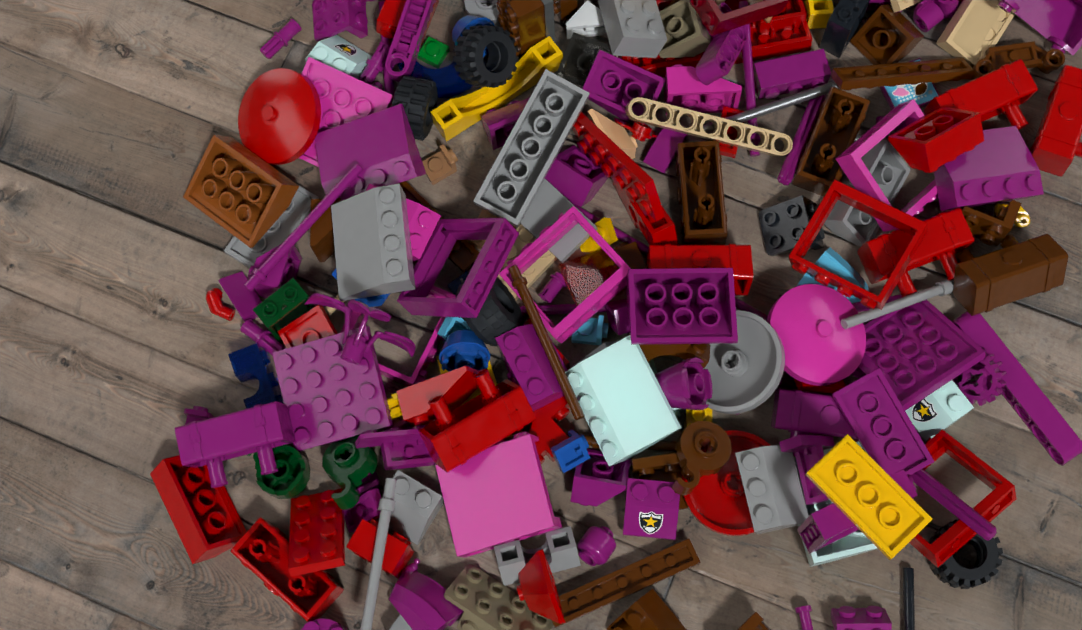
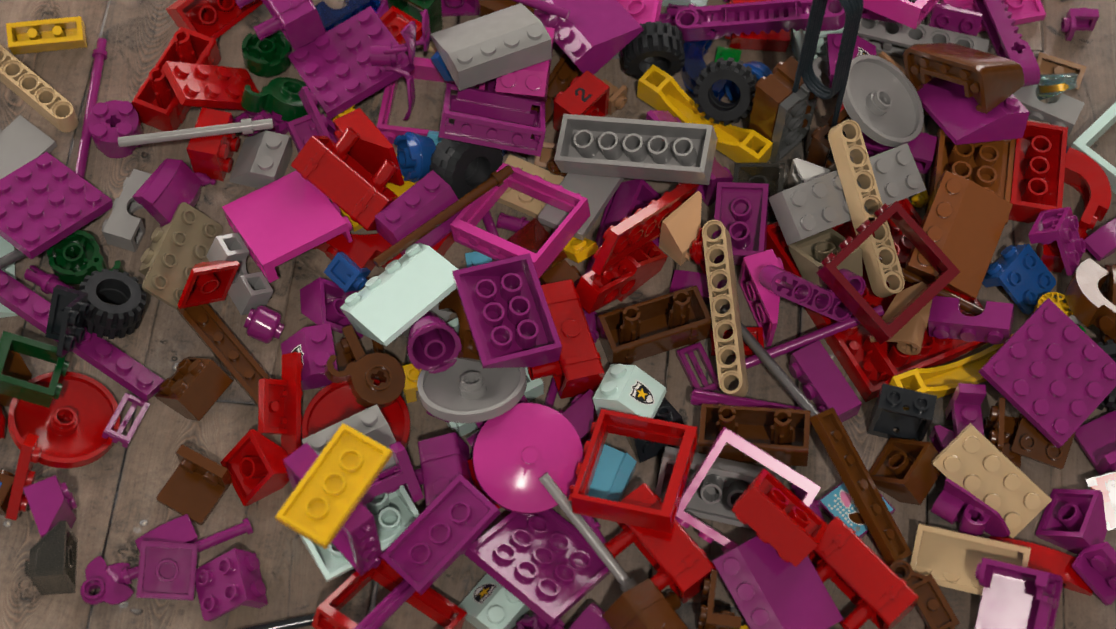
camera: 65 degrees right, 10 degrees down
none -> red slope [221,429,290,506]
none -> red bracket [258,352,303,455]
none -> red brick [553,70,610,133]
none -> magenta slope [559,389,594,447]
none -> light aqua slope [593,364,667,419]
none -> magenta tile [676,342,721,392]

